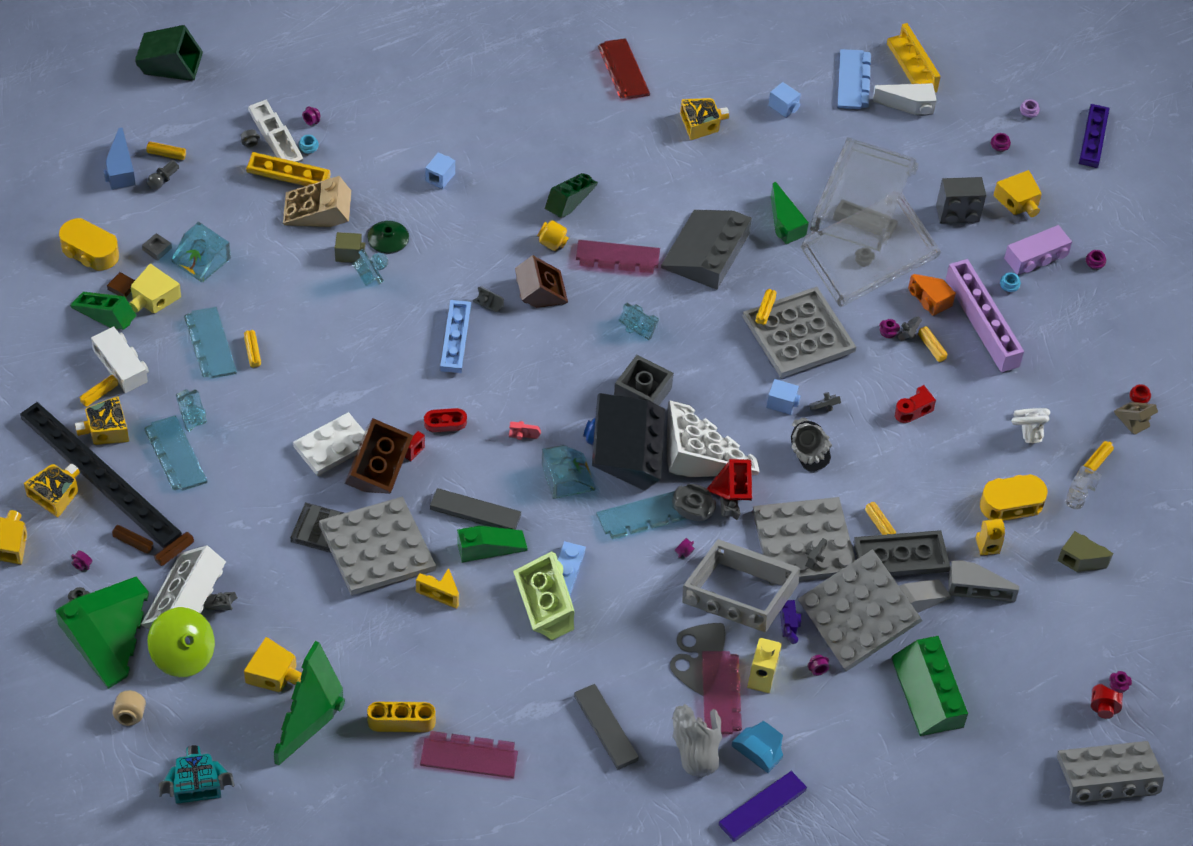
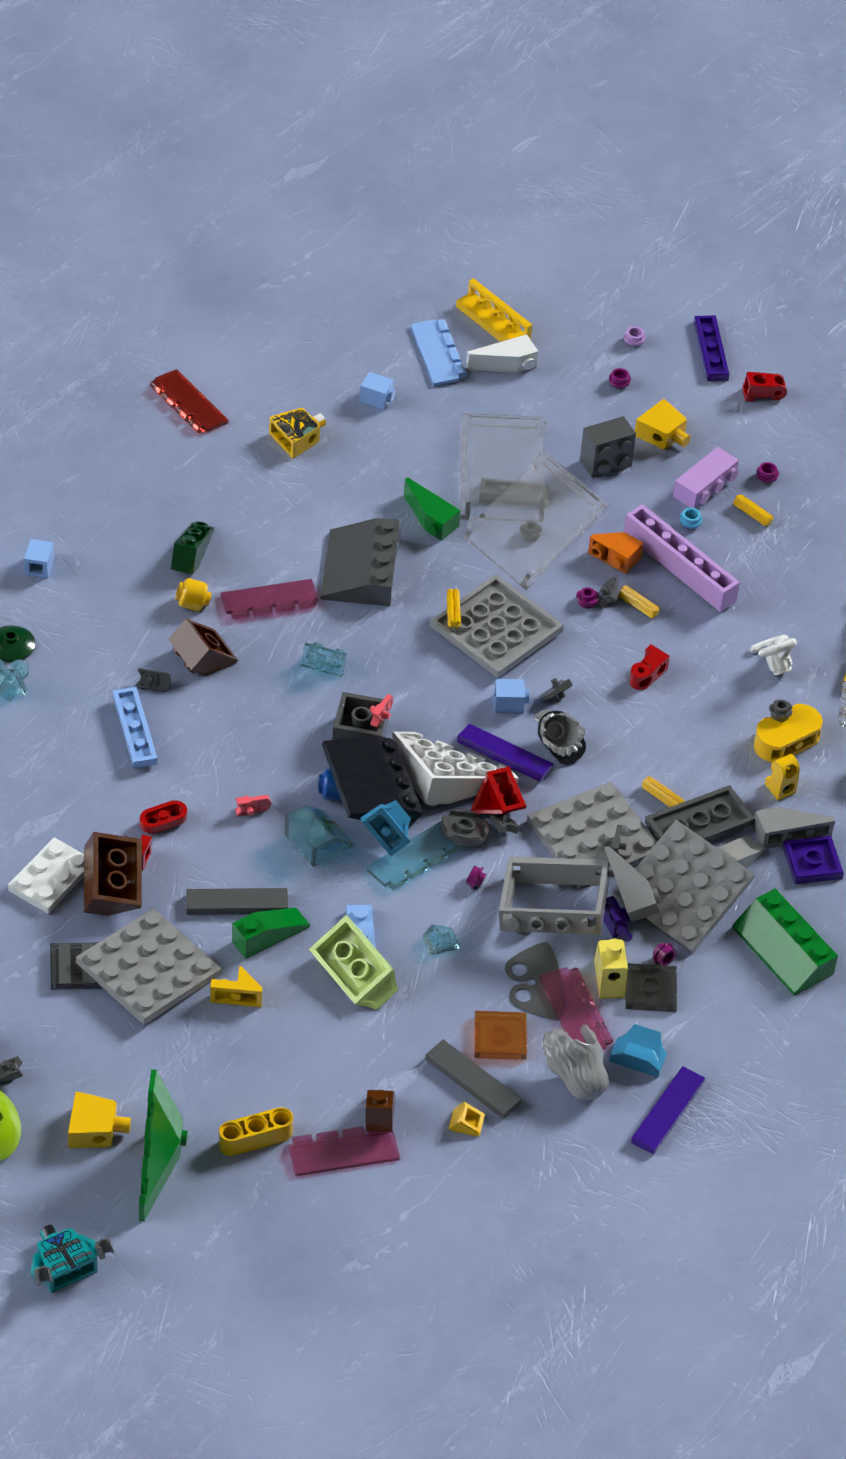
camera: 20 degrees left, 5 degrees down
none -> dark azure slope [360,800,411,856]
none -> reddish brown slope [366,1090,396,1132]
none -> coral piece [369,694,394,728]
none -> clear light blue slope [422,924,460,955]
none -> yellow slope [448,1102,485,1137]
none -> dark purple tile [457,723,554,782]
none -> clear orange tile [474,1011,527,1060]
none -> light grey slope [604,846,661,922]
none -> clear smoke tile [625,963,677,1012]
none -> yellow axle [733,495,773,526]
none -> red leg [742,372,787,402]
none -> dark grey plate [769,699,793,722]
none -> dark purple tile [783,836,844,884]

